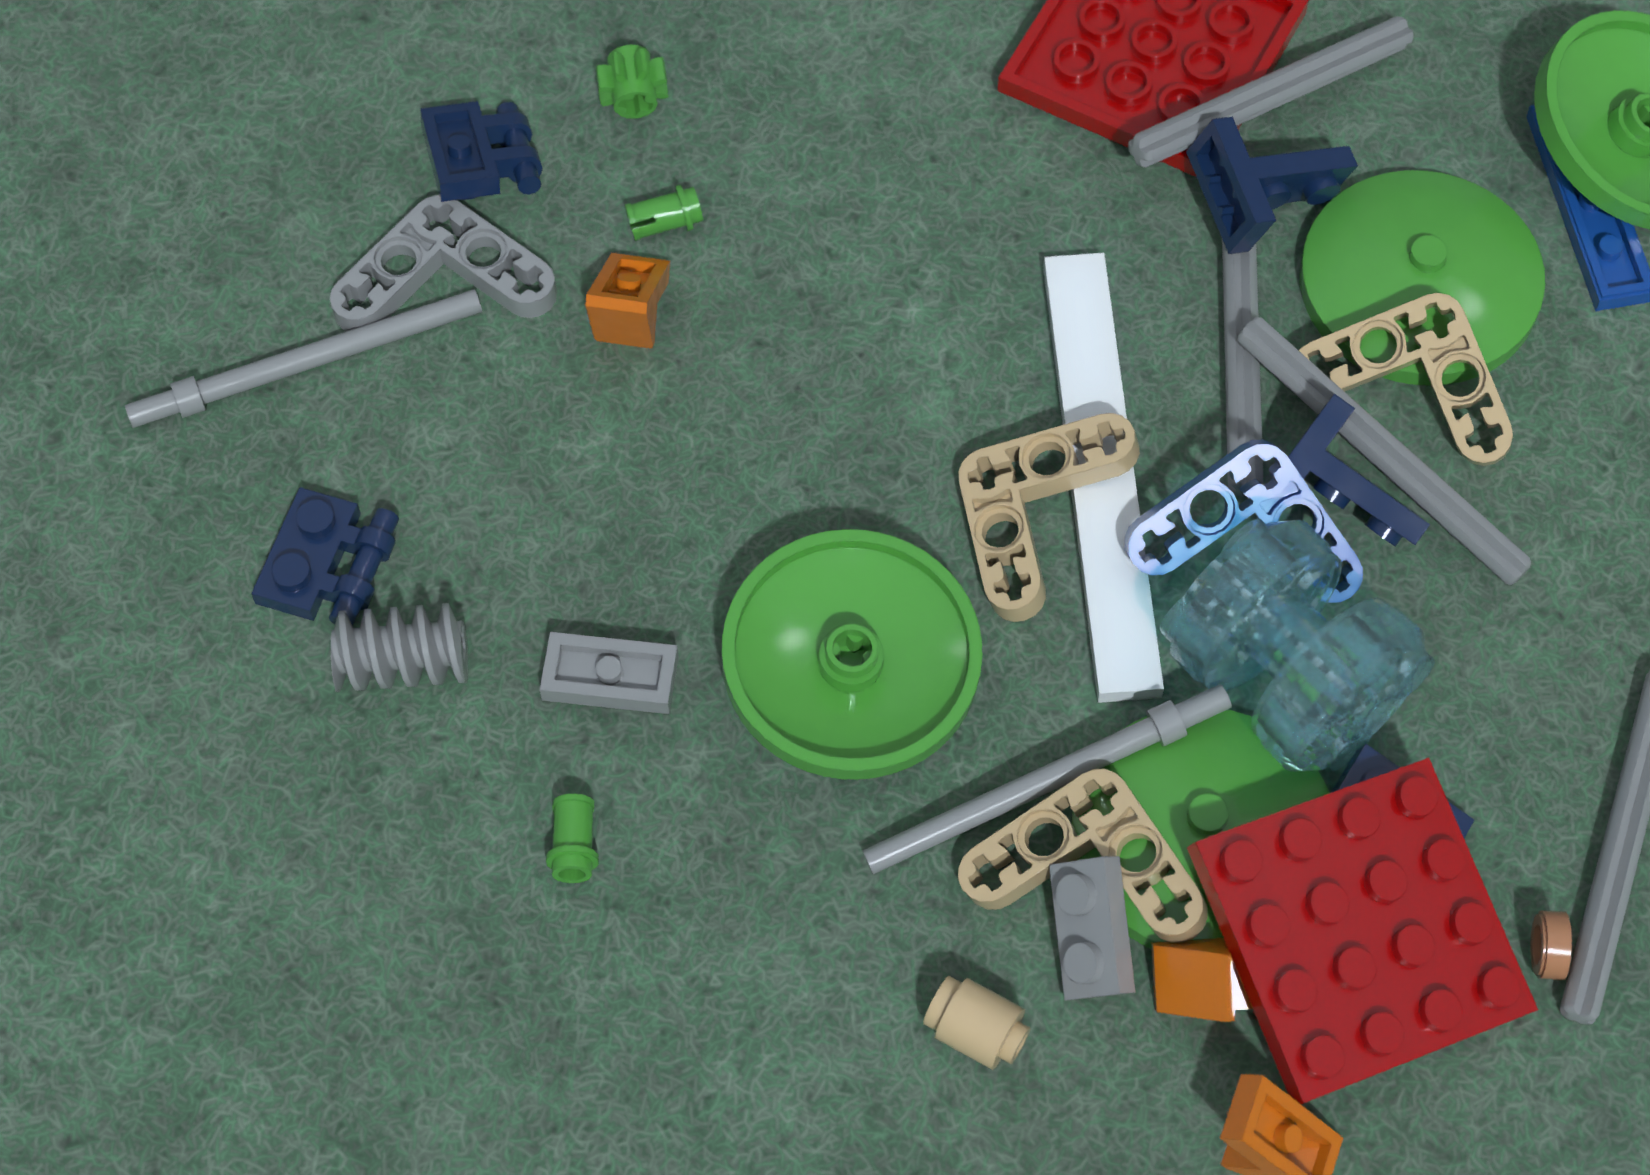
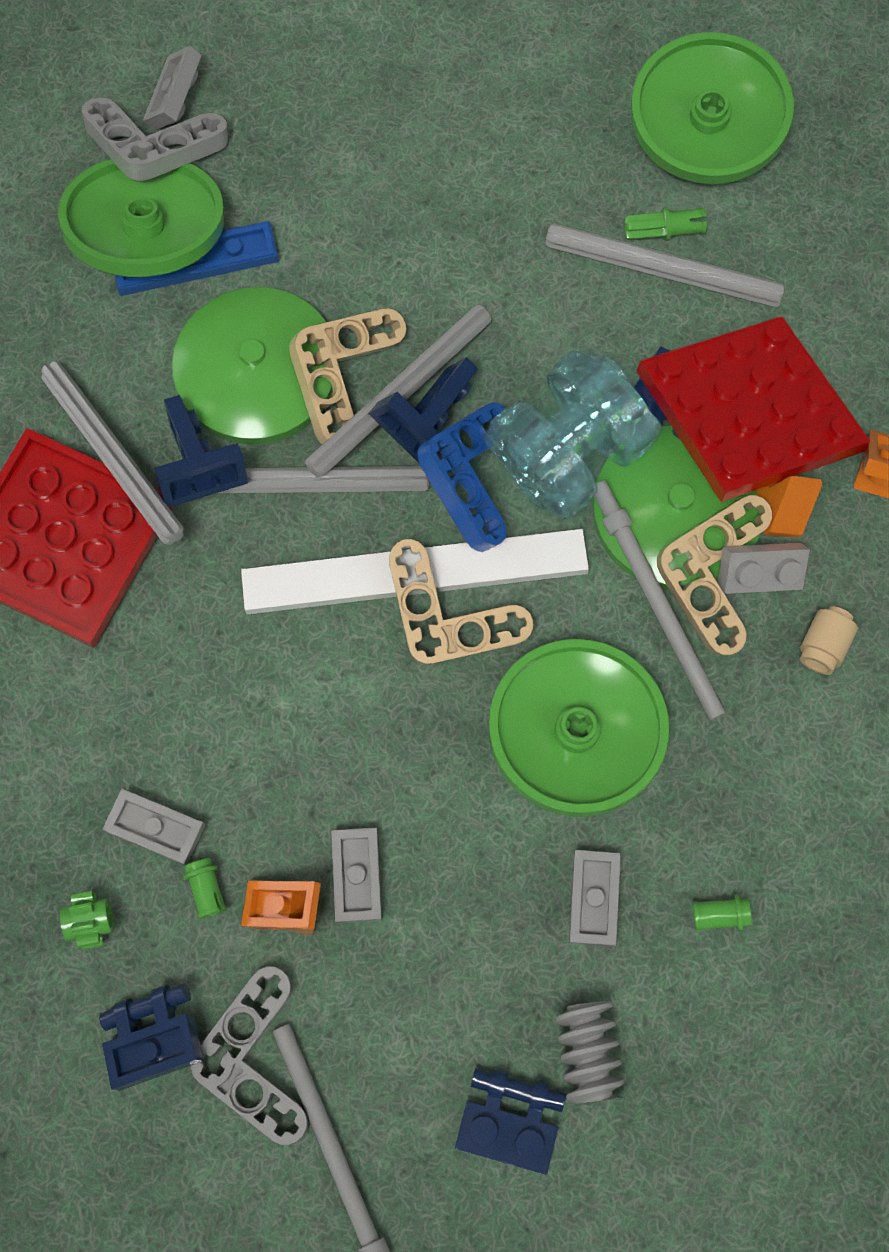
camera: 90 degrees left, 10 degrees up
nougat tile [1530,910,1572,980] -> none
none -> light grey plate [102,789,206,866]
none -> light grey plate [331,828,382,924]

